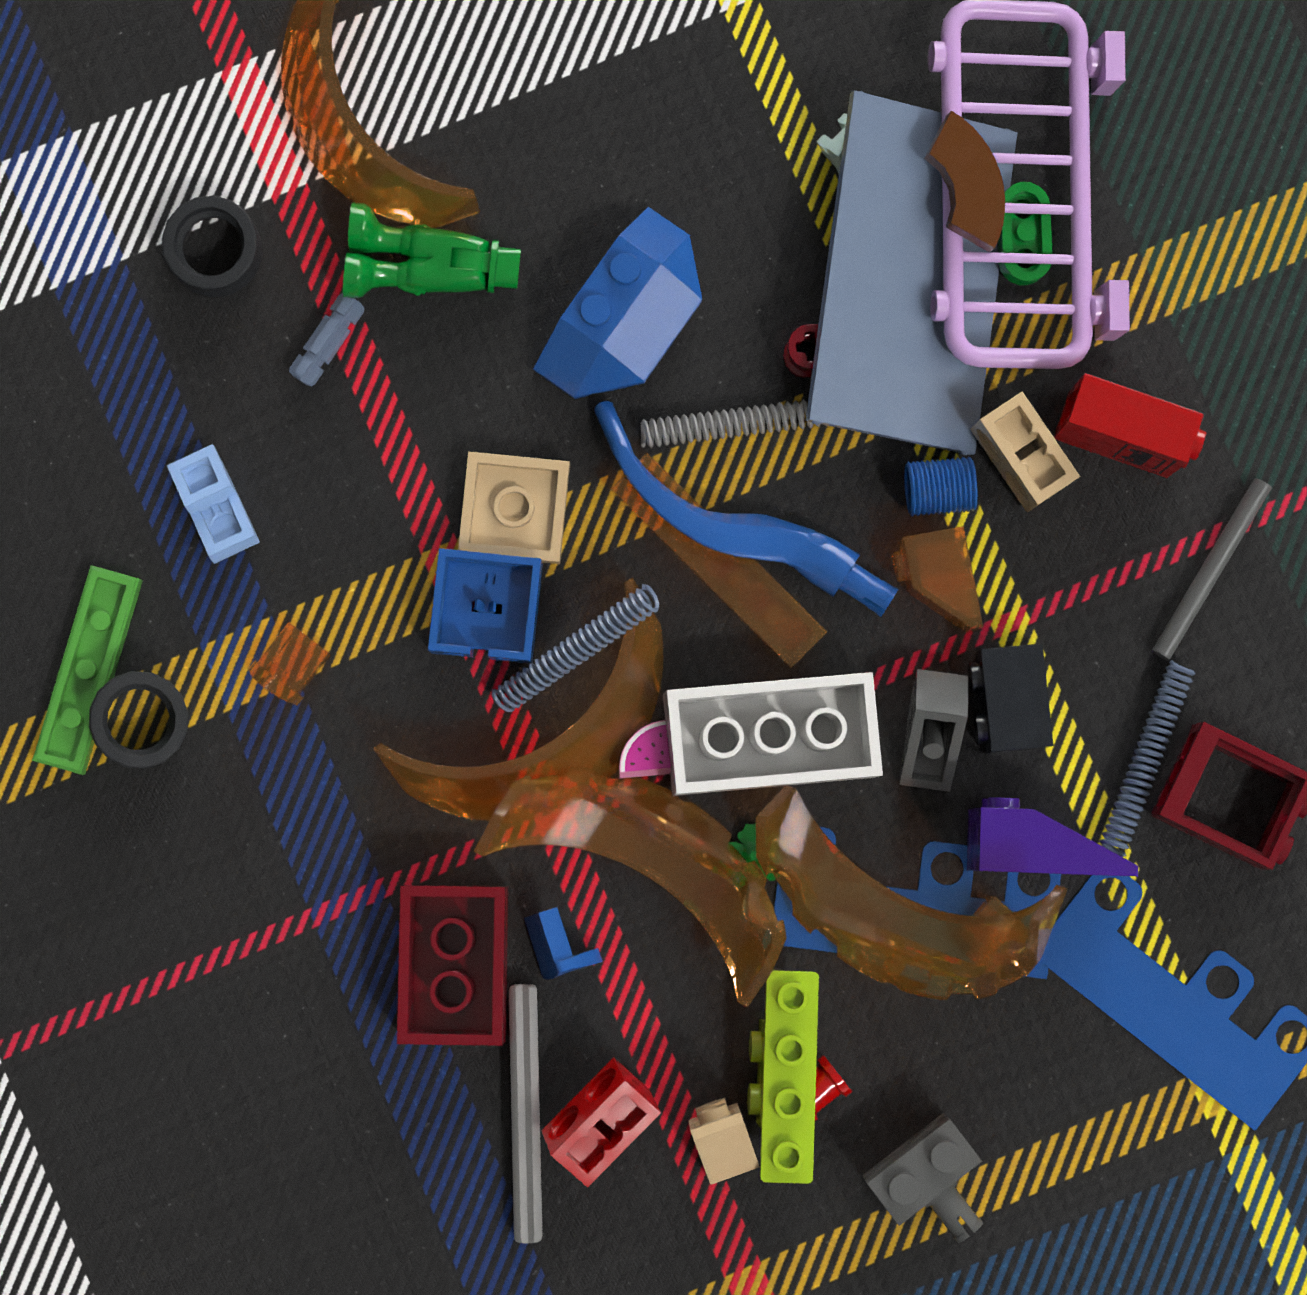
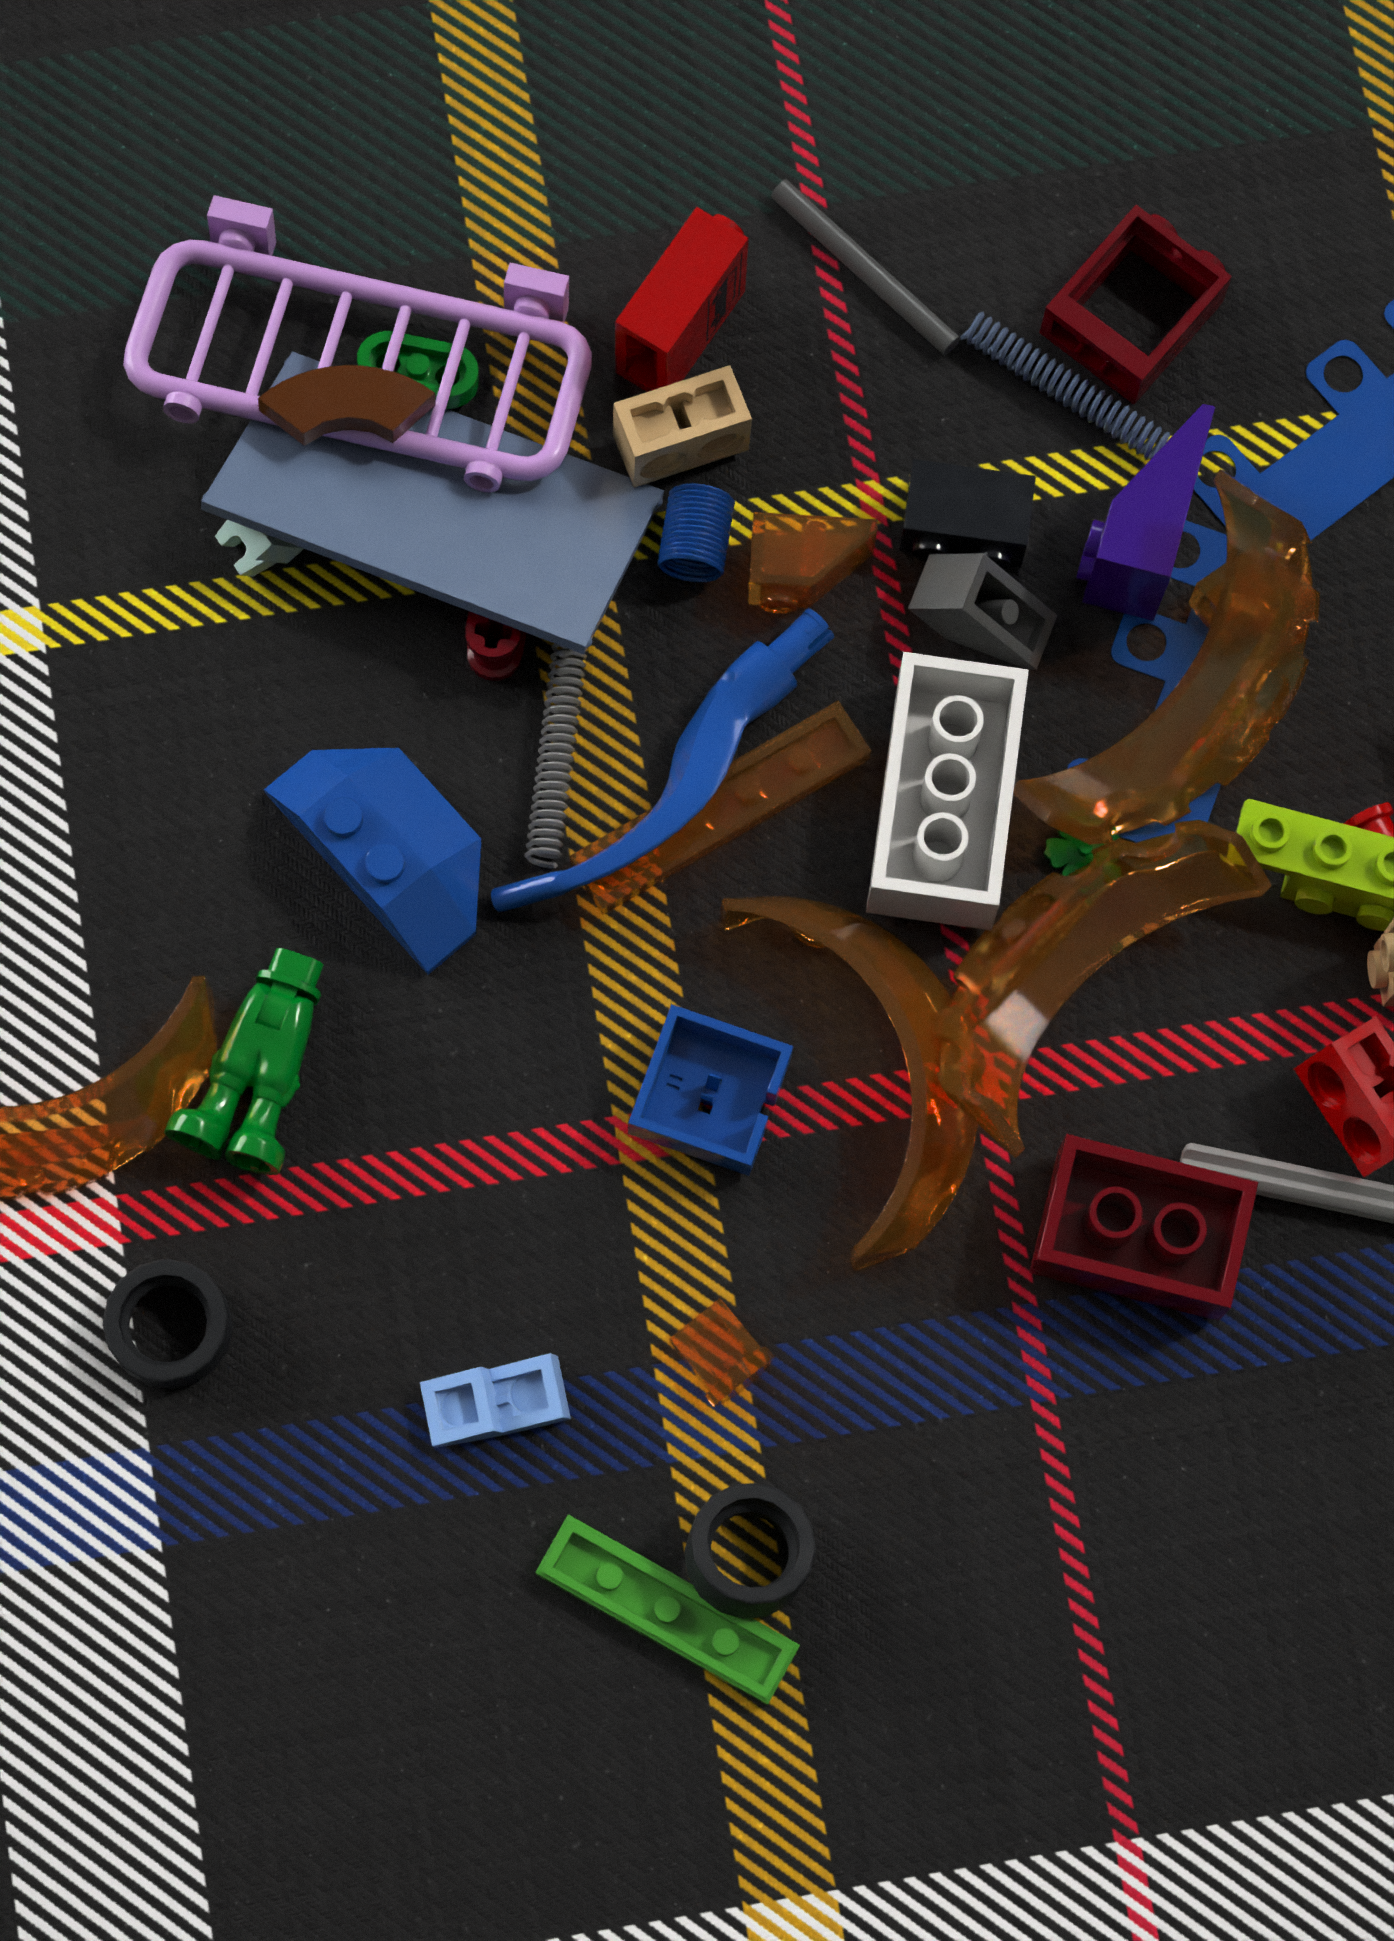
camera: 80 degrees left, 10 degrees down
sand blue axle [289,293,364,387] -> none
tan plate [458,452,570,564] -> none
sand blue piece [492,584,659,712] -> none
blue tile [524,907,603,980] -> none
dark pink tile [619,720,671,779] -> none

